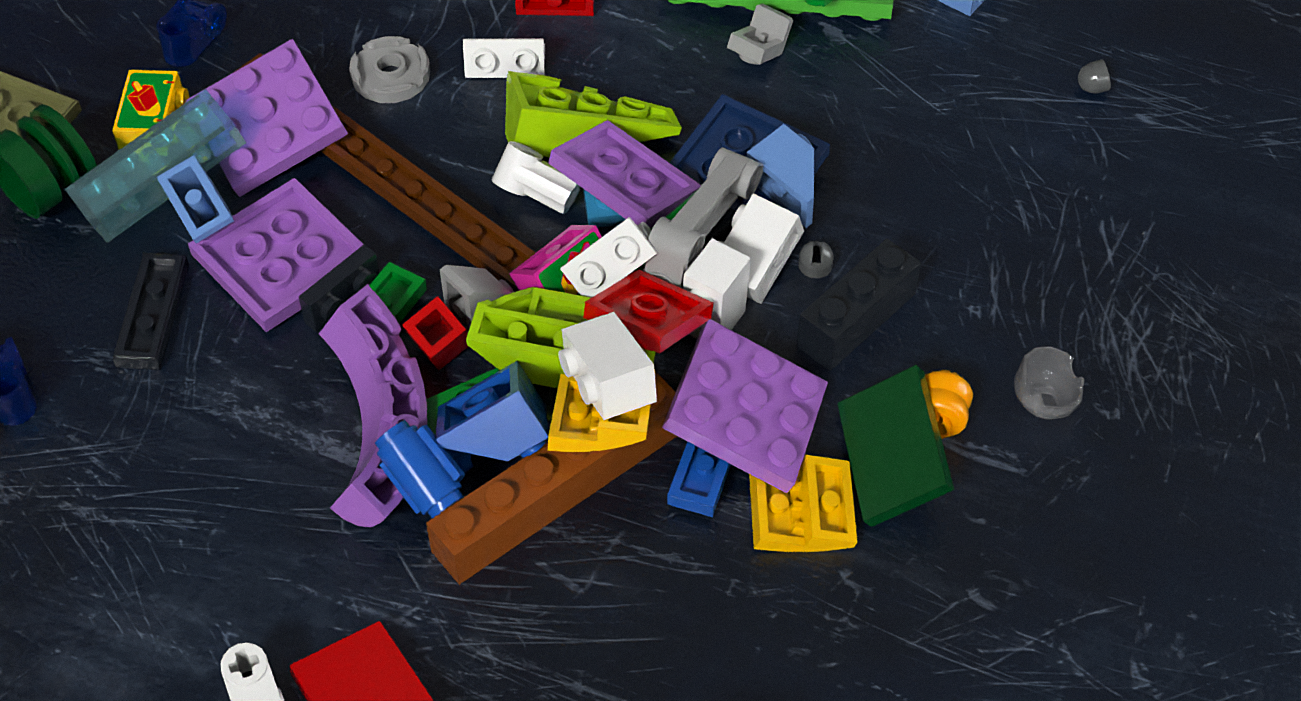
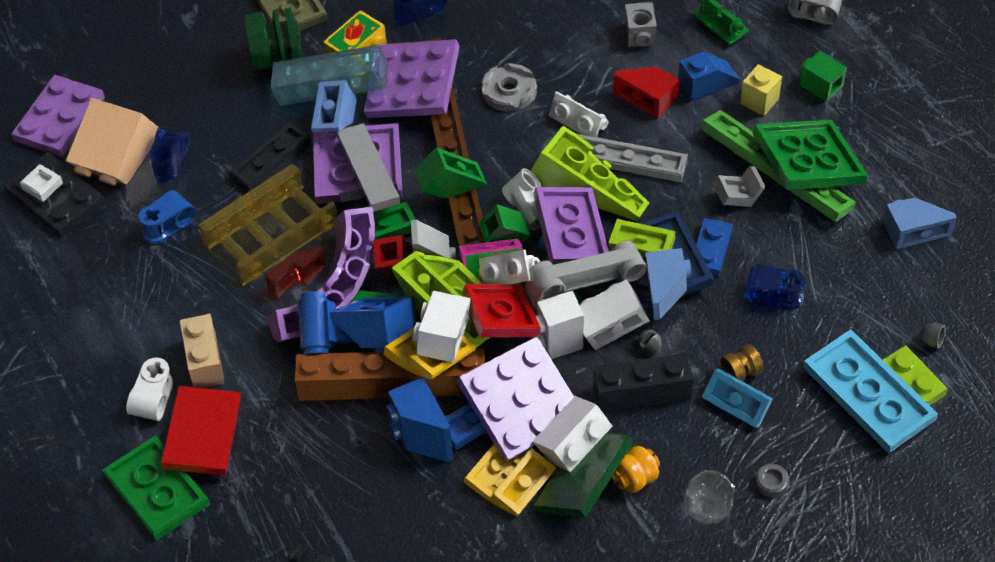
camera: 40 degrees right, 0 degrees up
none -> blue piece [138,190,196,245]
none -> tan brick [180,314,225,388]
none -> clear yellow fence [198,164,337,285]
none -> clear red slope [265,245,325,299]
none -> light grey tile [337,123,400,212]
none -> blue slope [386,377,453,462]
none -> green slope [414,147,487,199]
none -> green brick [479,204,531,244]
none -> white brick [532,396,612,472]
none -> light grey tile [577,134,688,183]
none -> lime plate [608,219,675,257]
none -> blue plate [696,218,733,277]
none -> dark azure plate [702,369,773,428]
none -> pearl gold wheel [720,344,764,381]
none -> clear blue piece [744,264,806,310]
none -> flat silver tile [755,464,789,498]
none -> medium azure plate [803,329,938,453]
none -> lime plate [883,346,948,405]

